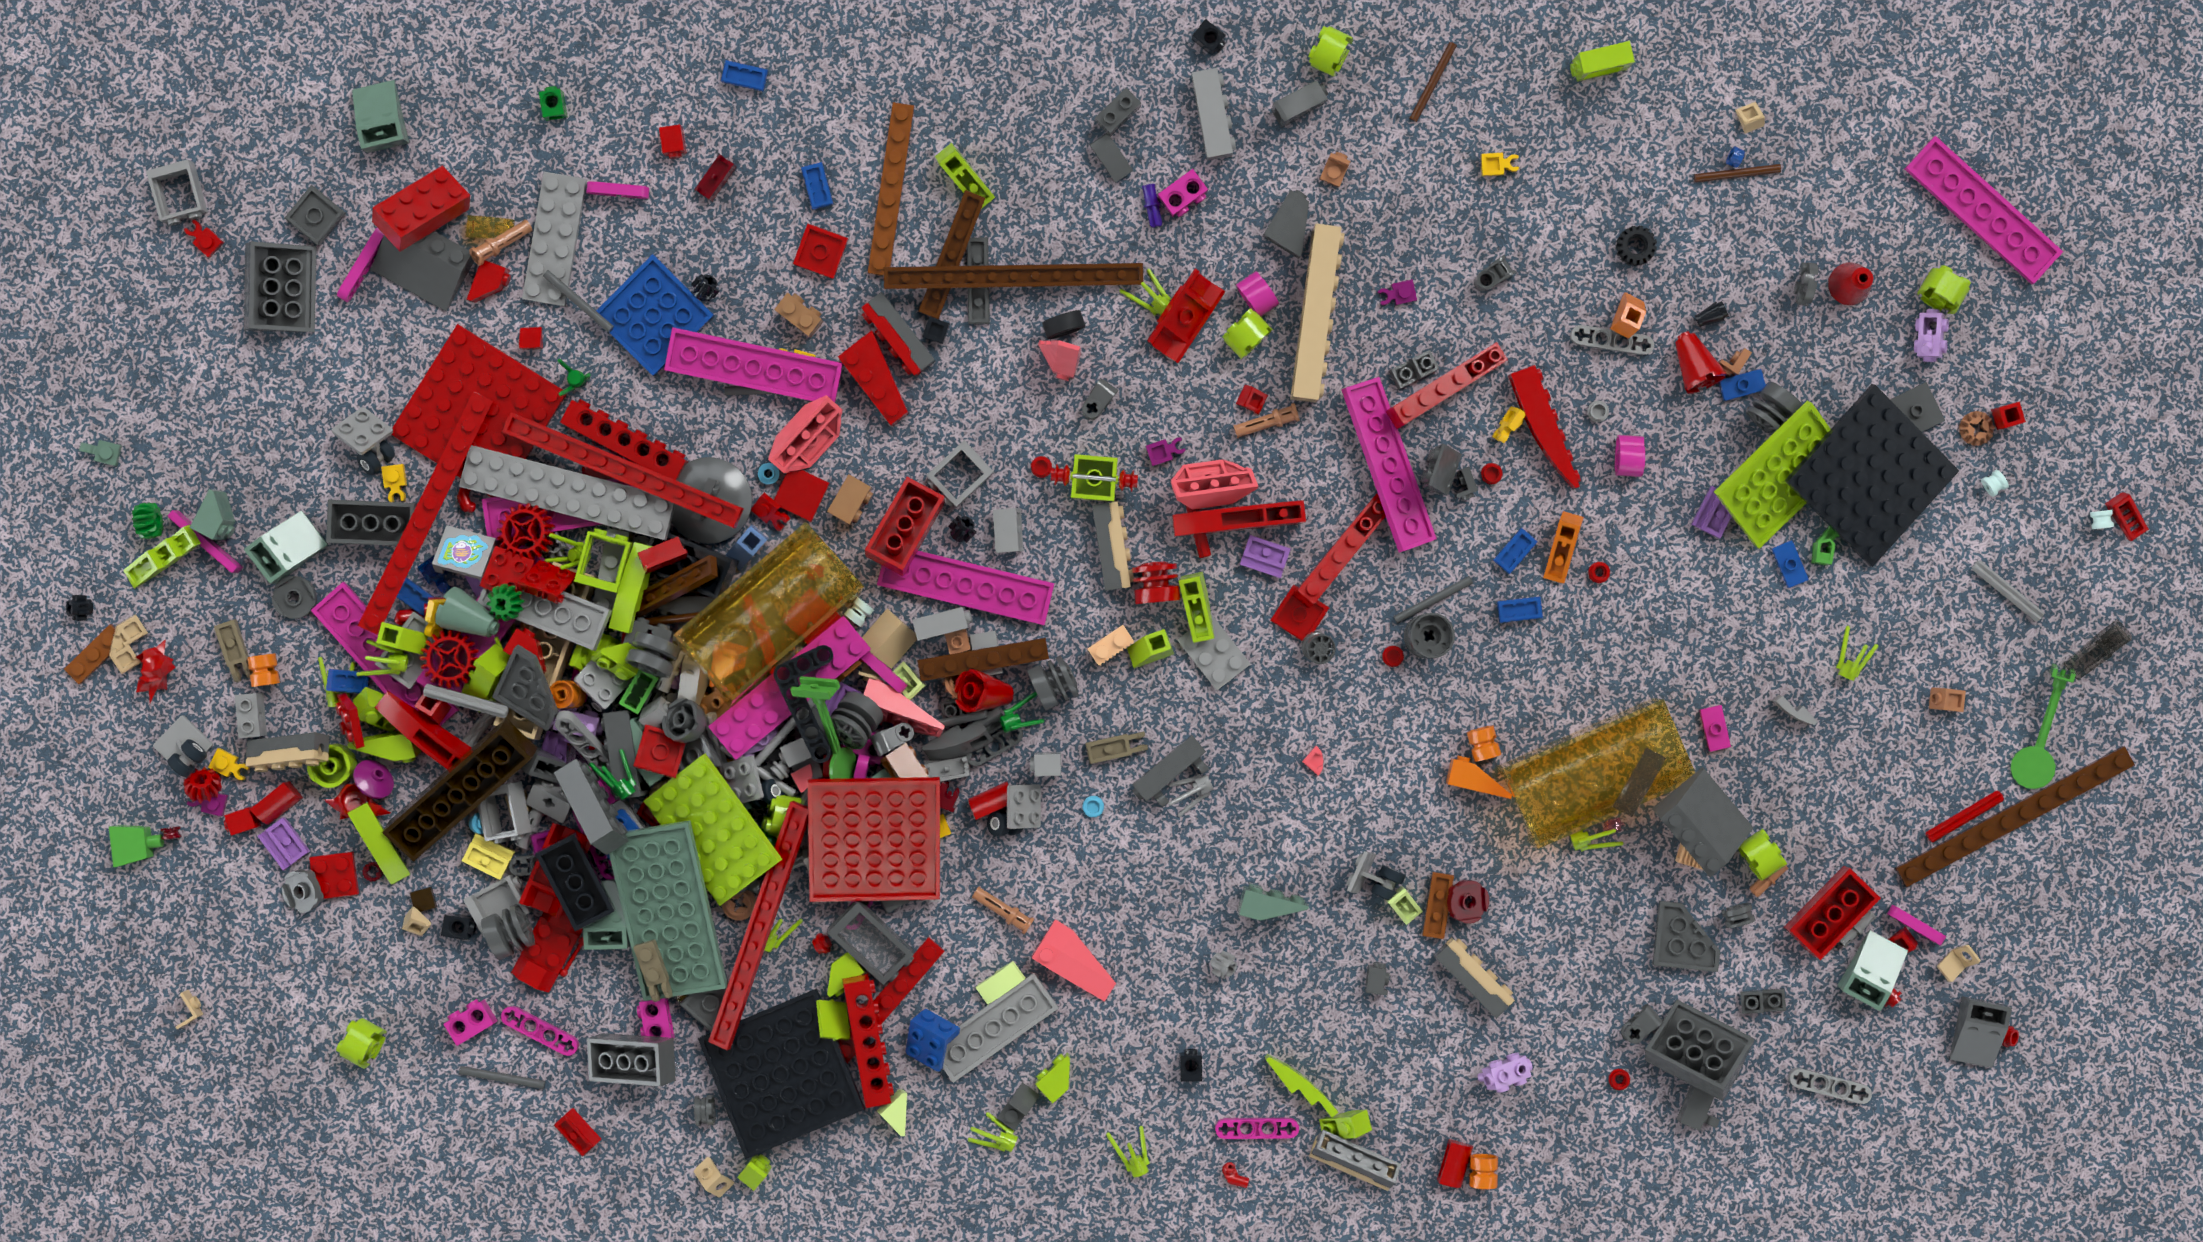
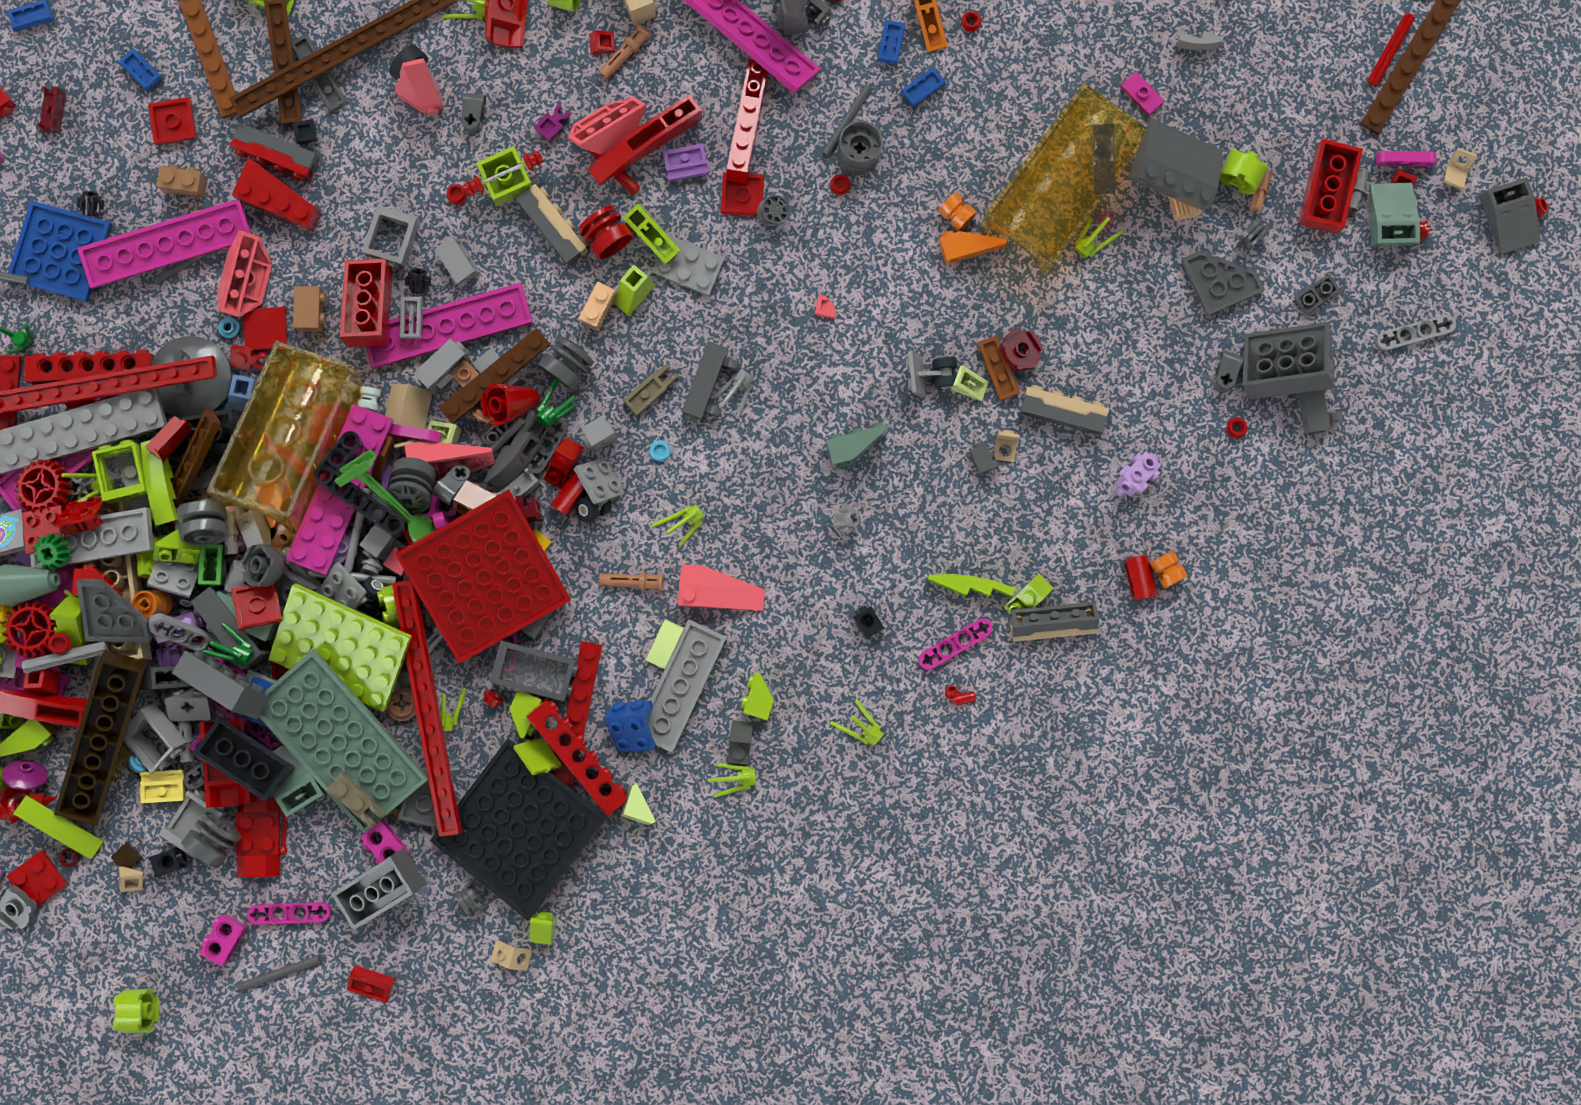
camera: 25 degrees left, 5 degrees down
none -> red plate [48,633,71,655]
none -> light grey tile [400,297,423,340]
none -> red slope [543,437,584,489]
none -> lime plant [652,504,705,546]
none -> tan bracket [994,430,1020,462]

